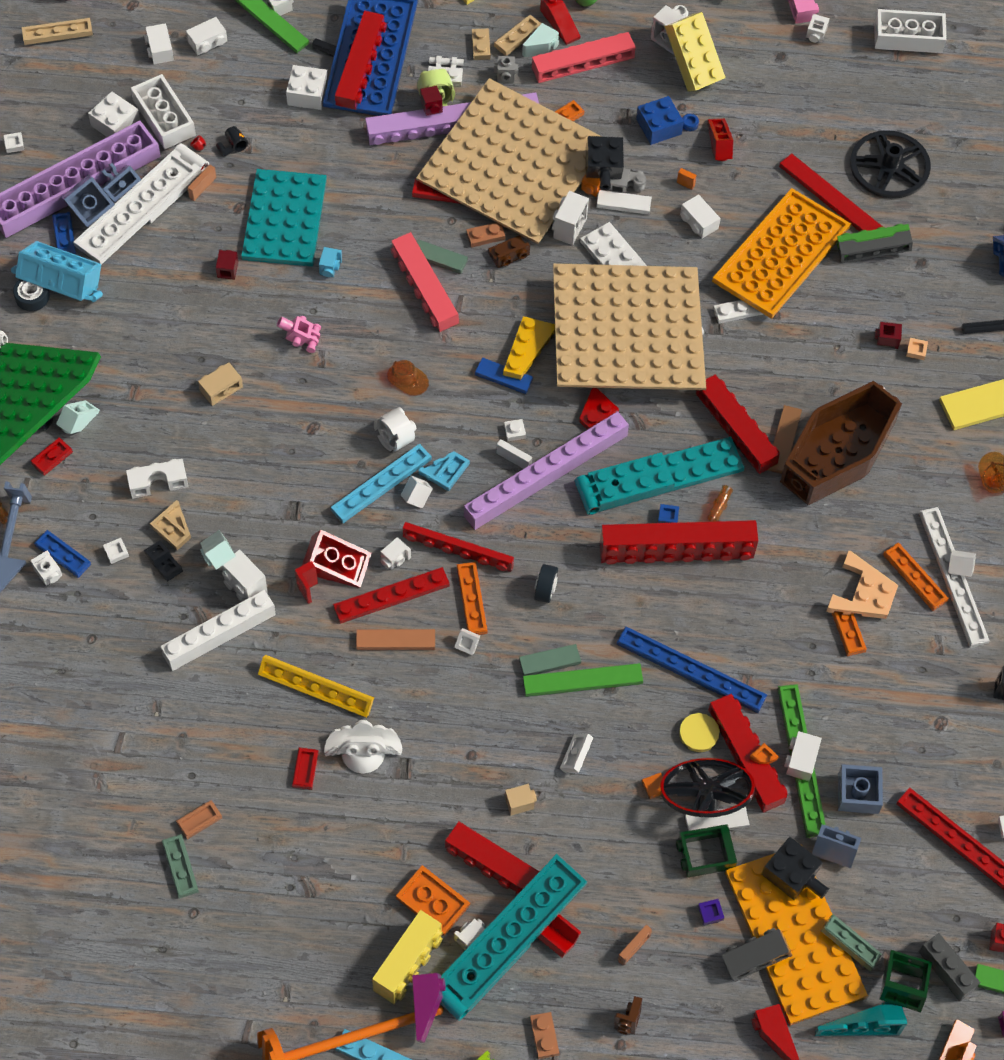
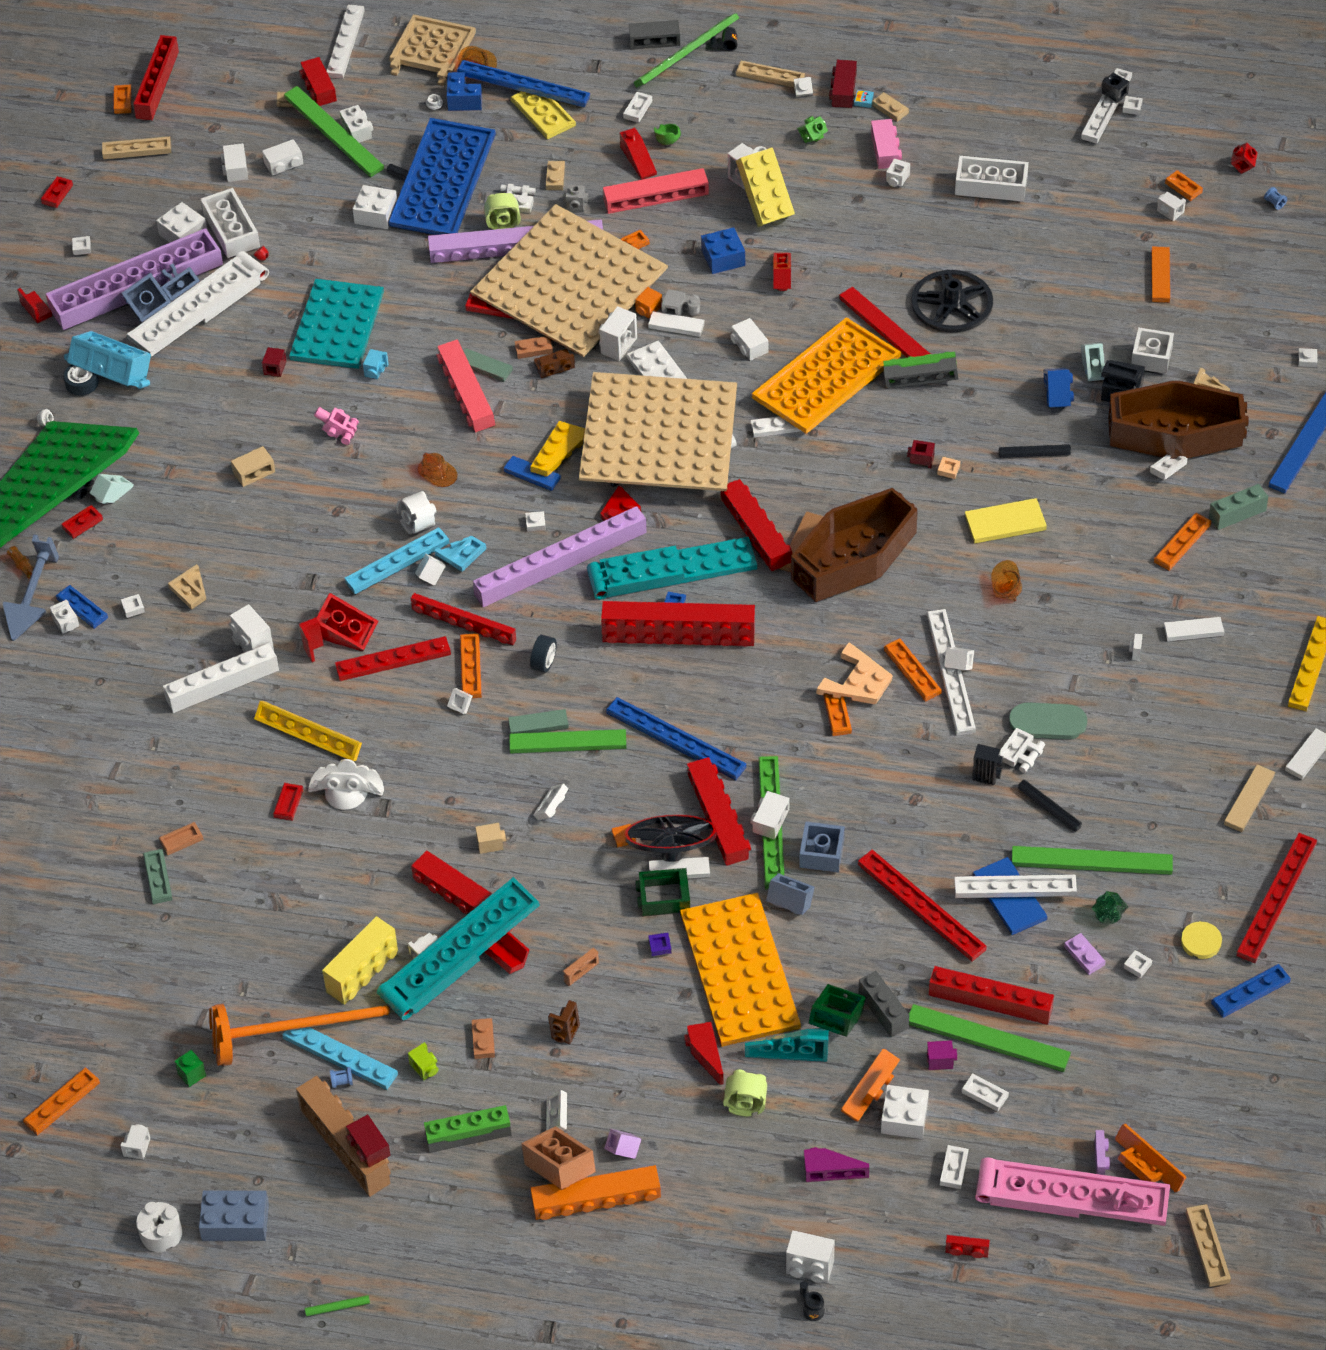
camera: 10 degrees right, 10 degrees down
blue tile [52,212,76,255] -> none
white arch [126,459,188,499] -> none
black slope [144,541,183,582] -> none
nougat tile [188,165,216,201] -> none
light aqua brick [200,530,236,569] -> none
black piece [216,126,248,157] -> none
red brick [335,10,387,110] -> none
nougat tile [356,629,435,650] -> none
white brick [381,537,411,570] -> none
orange plate [396,865,470,936] -> none
magenta slope [412,973,446,1043] -> none
dark red brick [420,86,443,116] -> none
tan plate [494,15,541,56] -> none
white tile [496,439,532,469] -> none
light aqua slope [522,23,559,57] -> none
black brick [586,136,624,190] -> none
orange tile [677,168,697,190] -> none
light yellow tile [679,713,720,753] -> none
blue tile [682,114,699,131] -> none
clear orange pin [707,485,733,522] -> none
dark grey brick [722,928,793,981] -> none
orange tile [750,743,779,764] -> none
black brick [761,836,830,900] -> none
sand green tile [821,914,882,971] -> none

